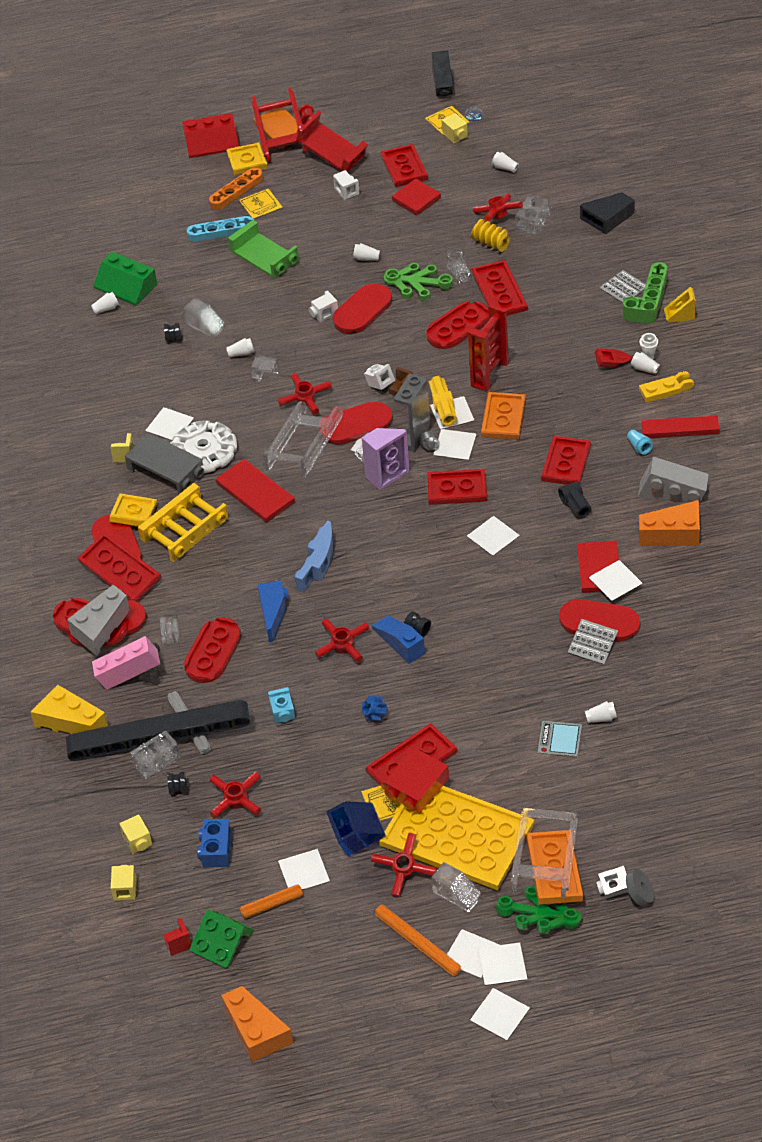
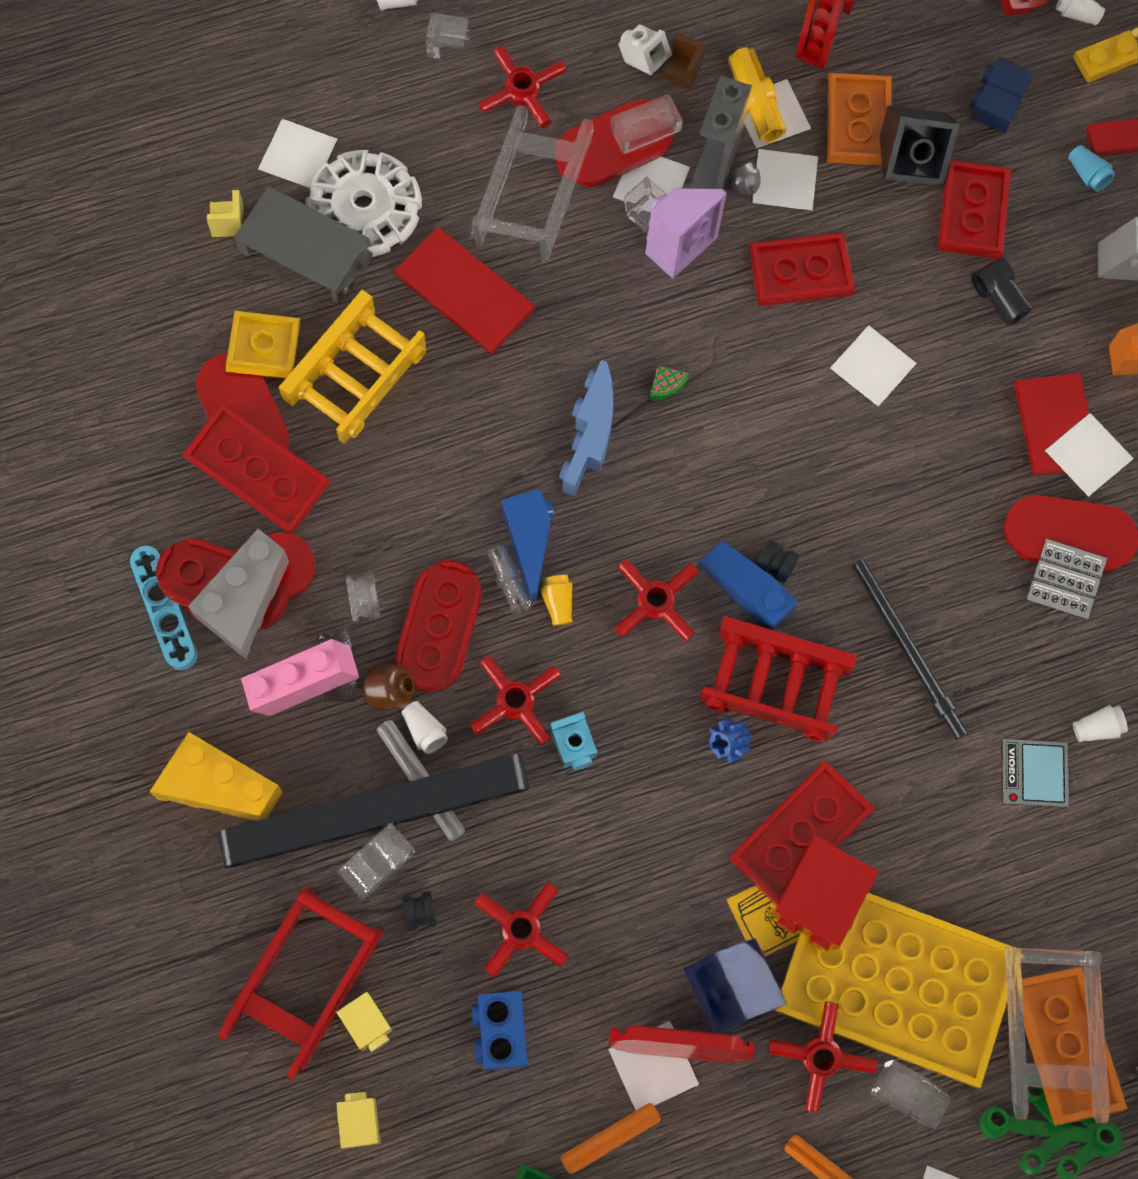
camera: 15 degrees left, 25 degrees up
none -> medium azure beam [130,546,198,670]
none -> red piece [218,886,384,1081]
none -> reddish brown head [362,664,415,711]
none -> white cone [402,701,448,754]
none -> red bar [469,656,561,746]
none -> clear pin [487,545,532,614]
none -> yellow cone [539,575,573,626]
none -> red tile [608,1026,755,1063]
none -> clear piece [610,94,683,154]
none -> green tile [649,366,690,401]
none -> red fence [699,616,857,742]
none -> black bar [852,559,968,740]
none -> black slope [880,106,960,186]
none -> dark blue brick [969,57,1034,133]

